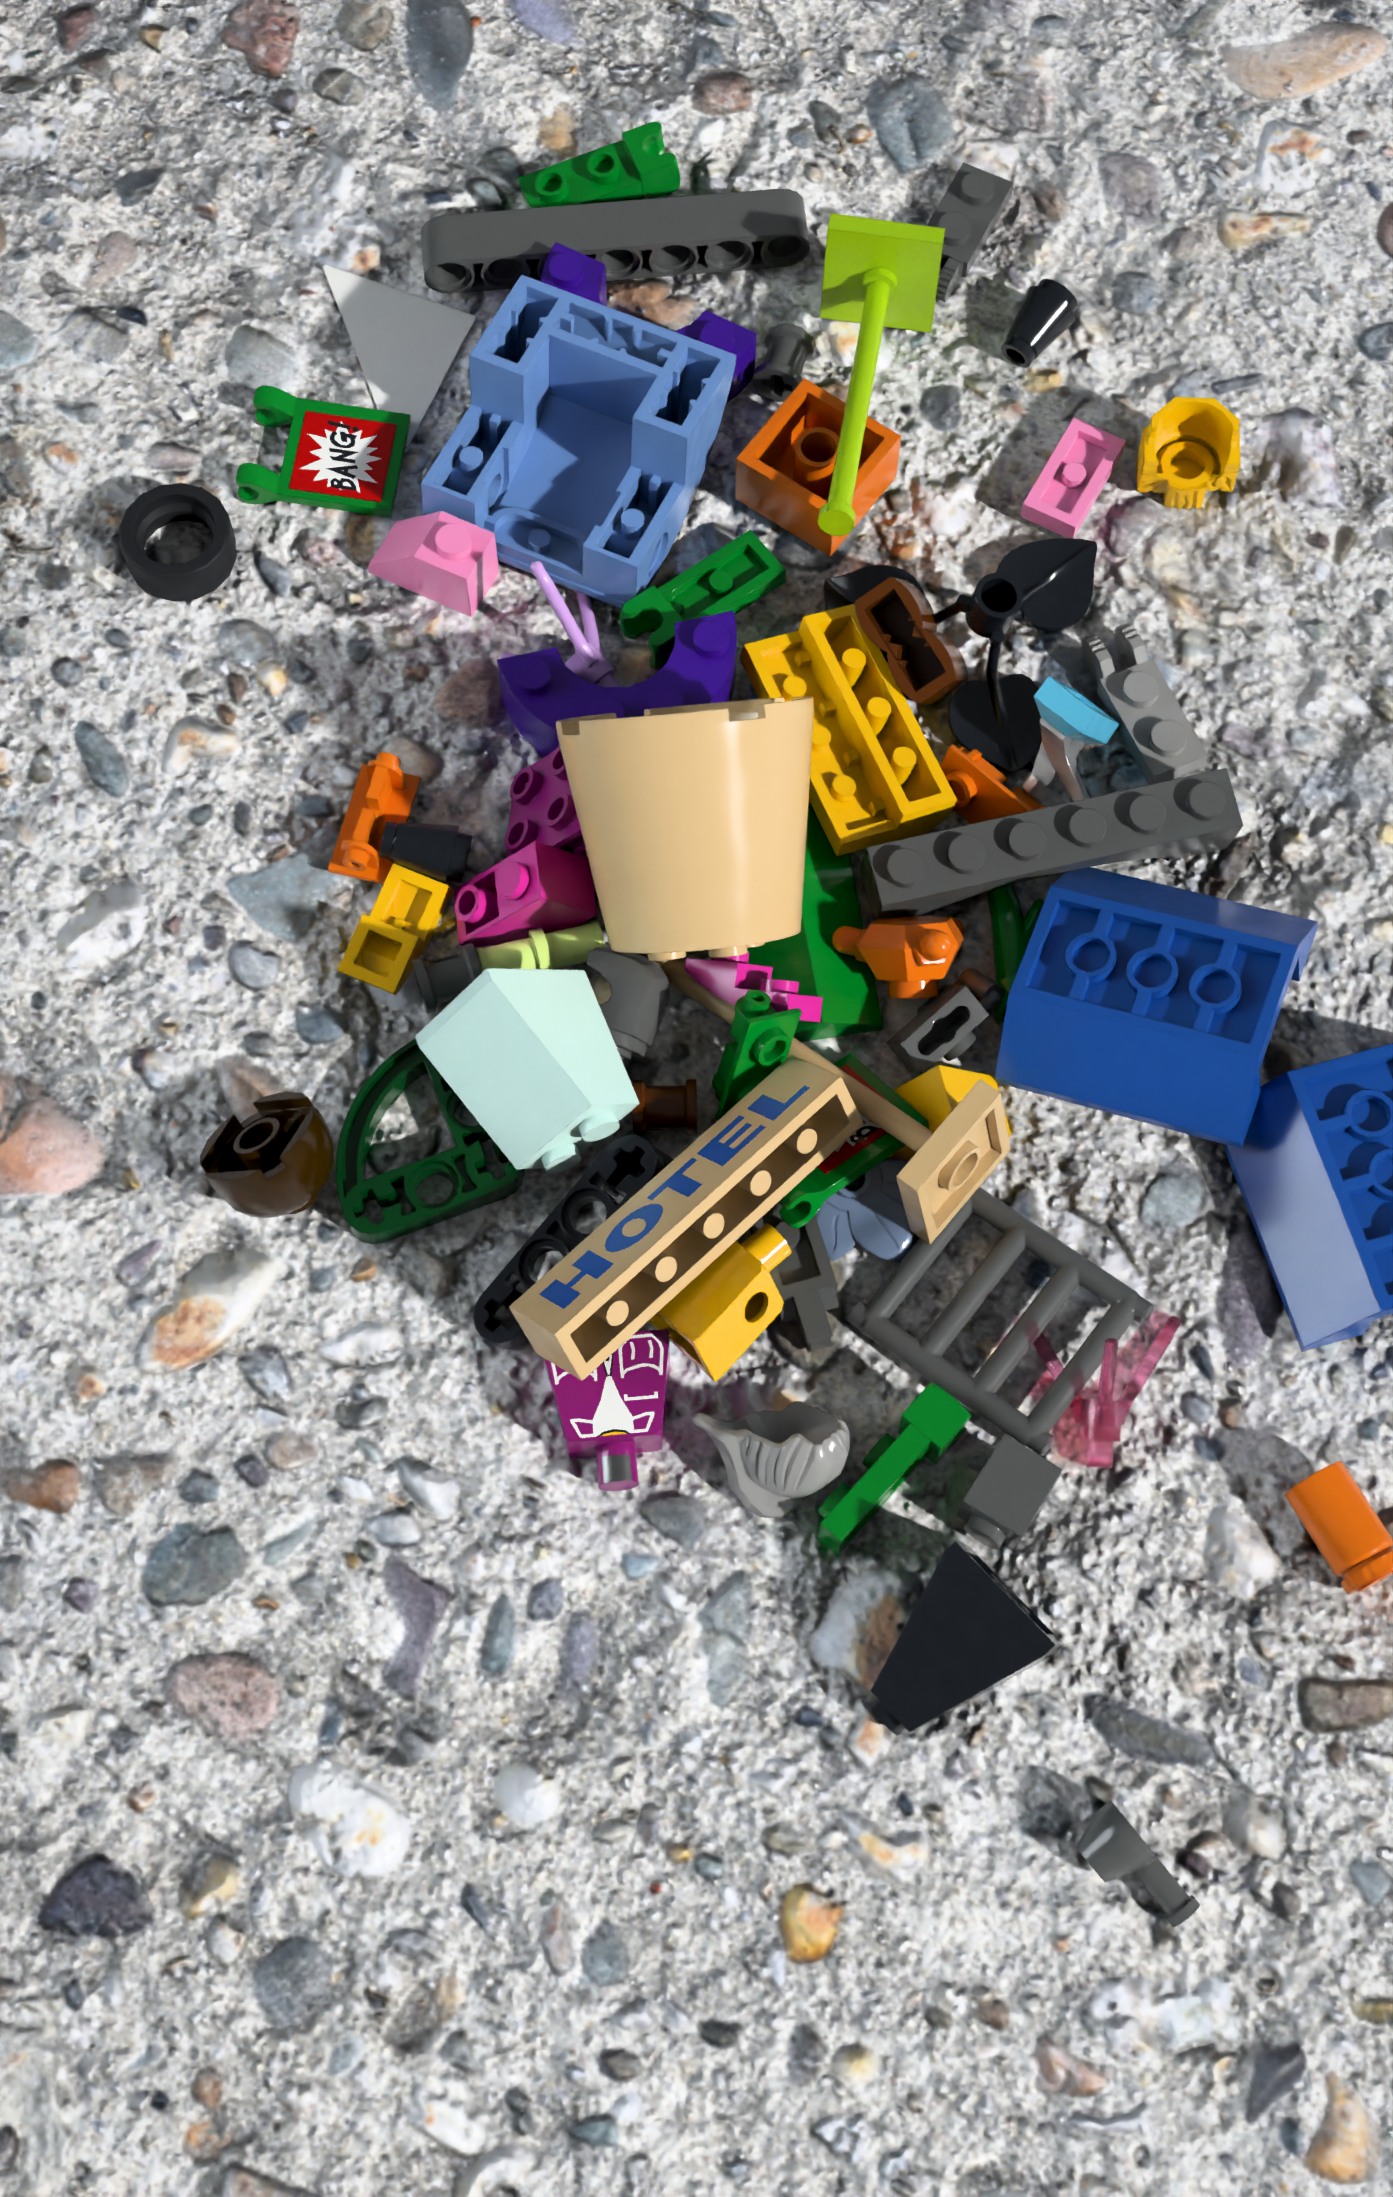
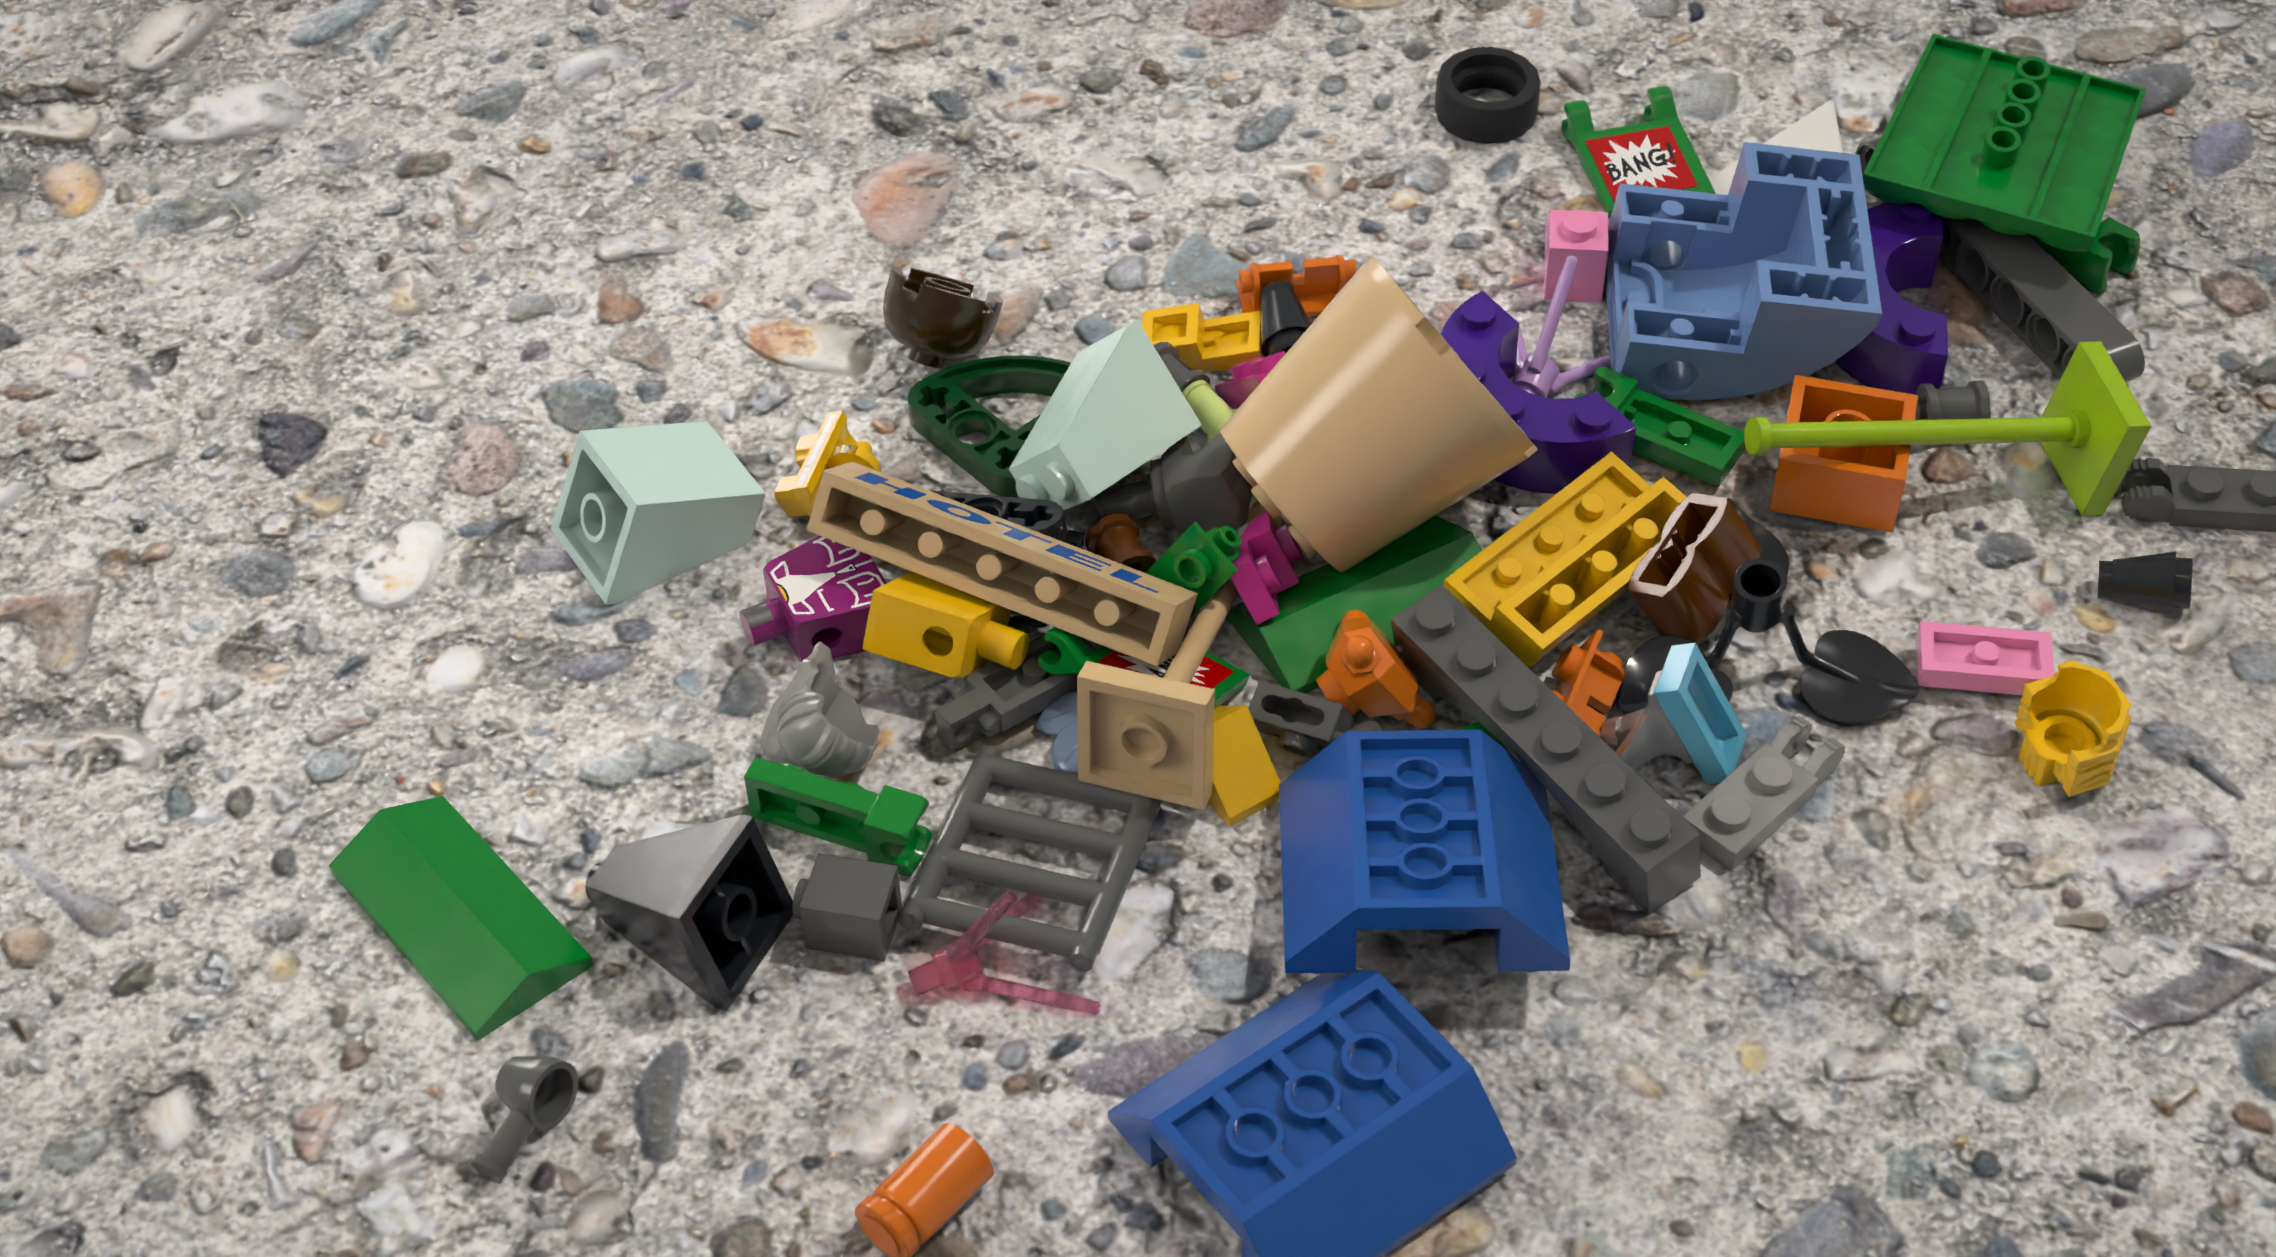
camera: 70 degrees right, 20 degrees down
none -> green slope [329,796,594,1041]
none -> light aqua slope [551,421,766,605]
none -> yellow hips [774,411,881,518]
none -> green piece [1863,34,2146,252]

